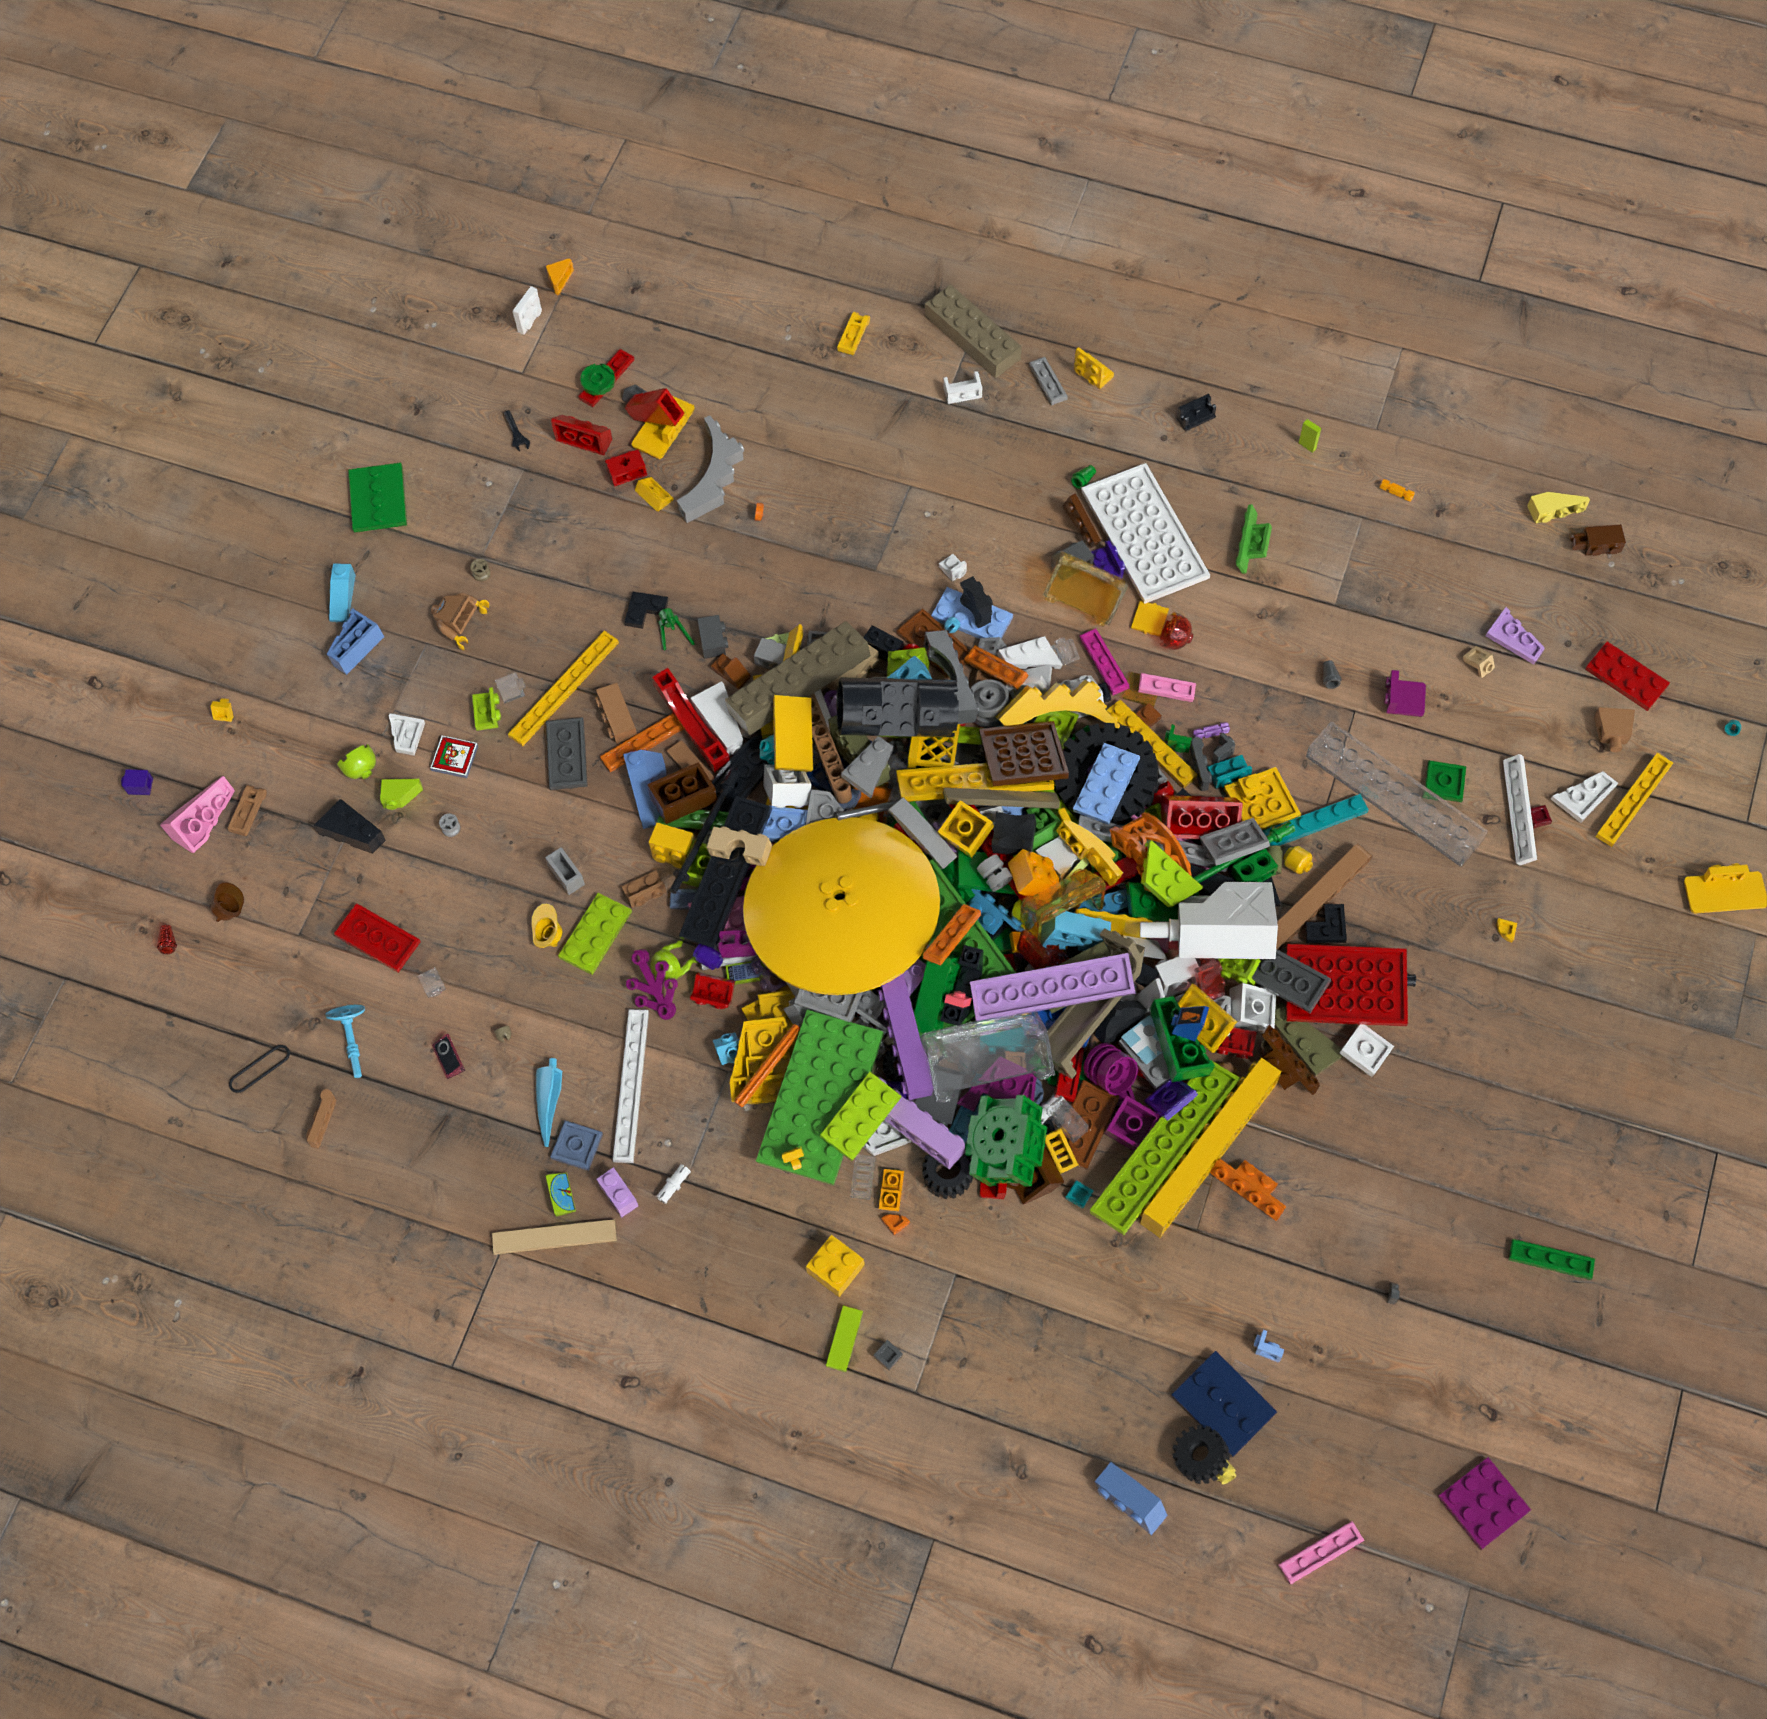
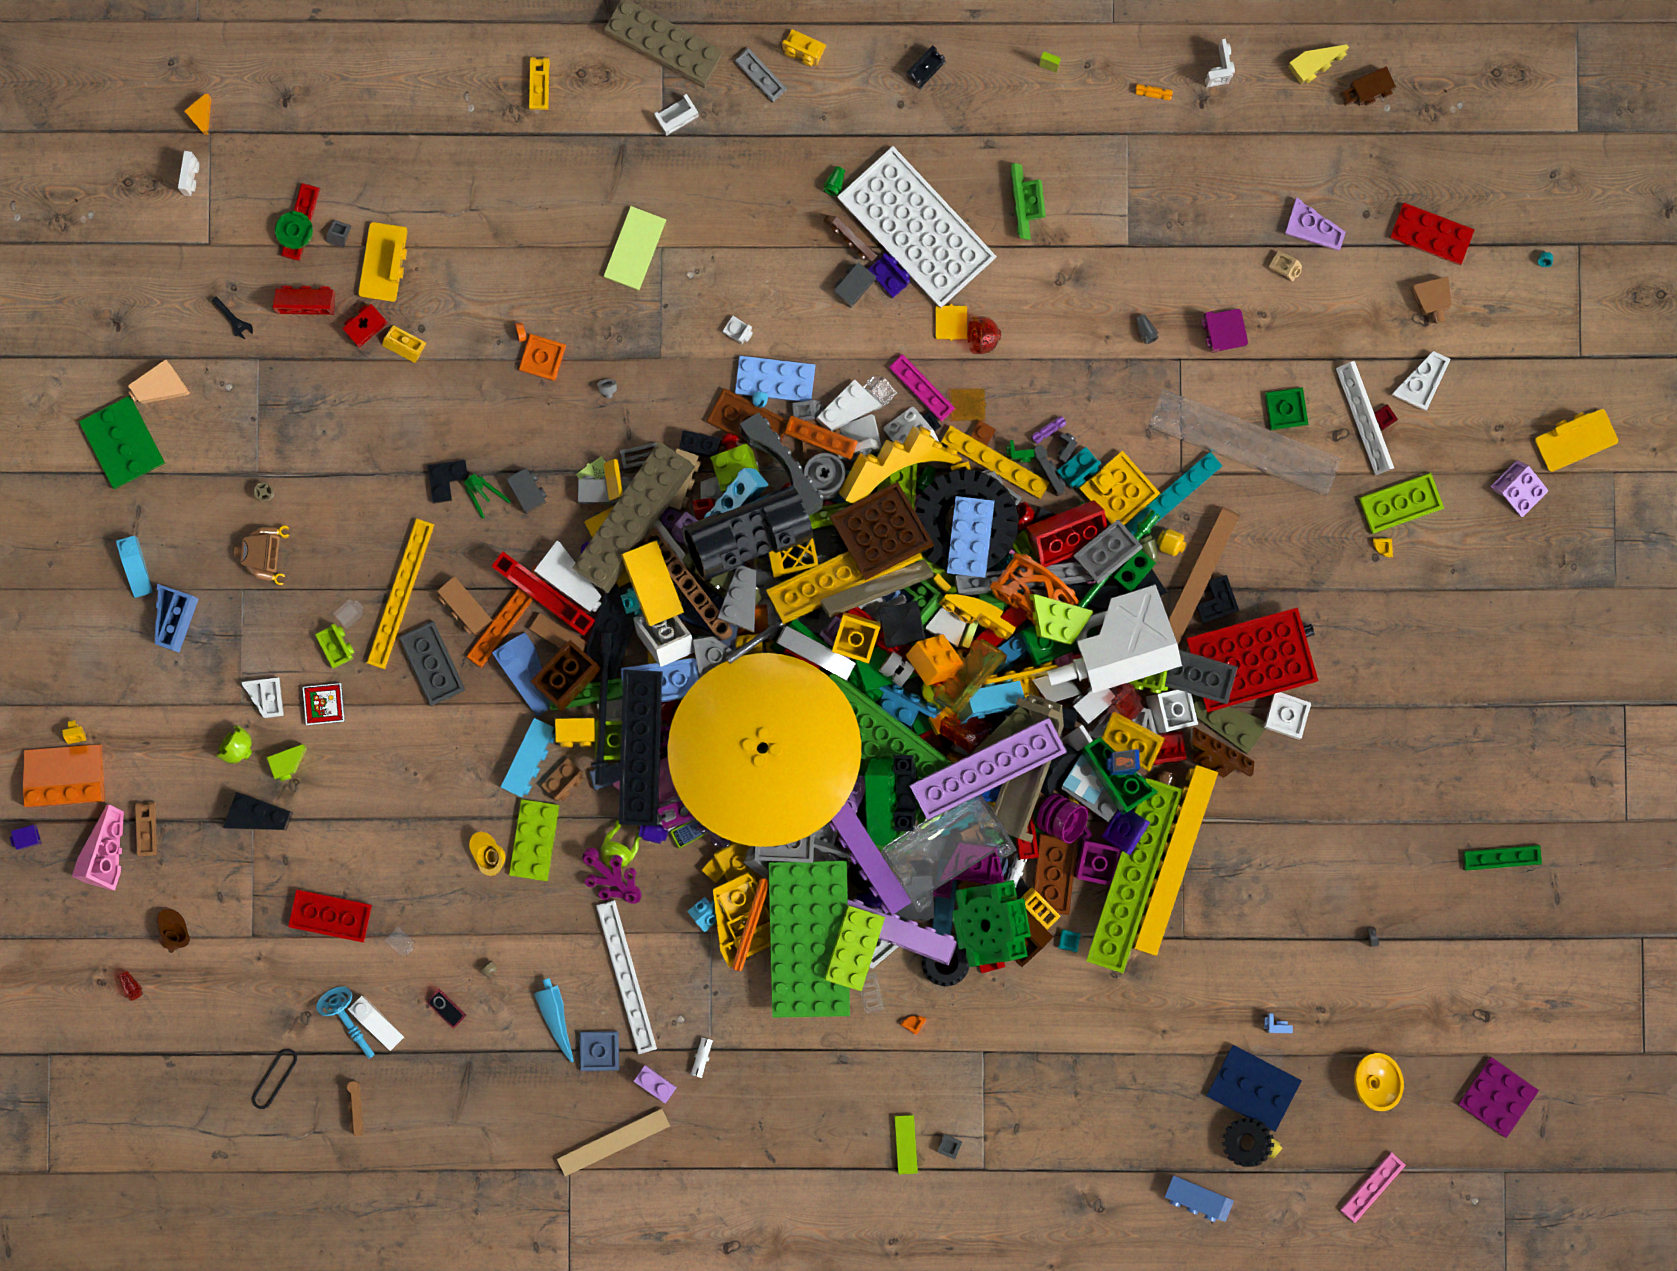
camera: 25 degrees left, 20 degrees up
light grey wheel [439,814,461,837] -> none
light grey brick [545,847,585,895] -> none
slope [546,1173,576,1217] -> none
red slope [624,388,685,426] -> none
light grey arch [677,415,744,523] -> none
red bracket [690,972,736,1009] -> none
tan arch [707,826,772,866] -> none
dark orange slope [711,654,751,689] -> none
yellow tile [782,1146,804,1170] -> none
yellow brick [806,1234,865,1297] -> none
light orange slope [879,1169,904,1212] -> none
orange tile [923,904,981,966] -> none
coral plate [945,991,972,1008] -> none
black brick [960,576,993,629] -> none
clear yellow windscreen [1043,551,1128,626] -> none
clear brick [1046,1095,1089,1143] -> none
bright pink tile [1138,673,1196,702] -> none
orange bracket [1210,1158,1286,1221] -> none
yellow plate [1595,753,1673,847] -> none
none -> orange slope [23,744,105,808]
none -> light nougat slope [128,360,190,404]
none -> white slope [348,996,404,1051]
none -> medium azure brick [501,718,556,798]
none -> orange tile [518,334,567,381]
none -> light grey tile [597,379,617,398]
none -> yellowish green tile [604,206,667,291]
none -> white bracket [1205,39,1235,87]
none -> yellow dish [1354,1053,1404,1112]
none -> lime tile [1359,473,1444,534]
none -> lavender bracket [1490,460,1548,517]

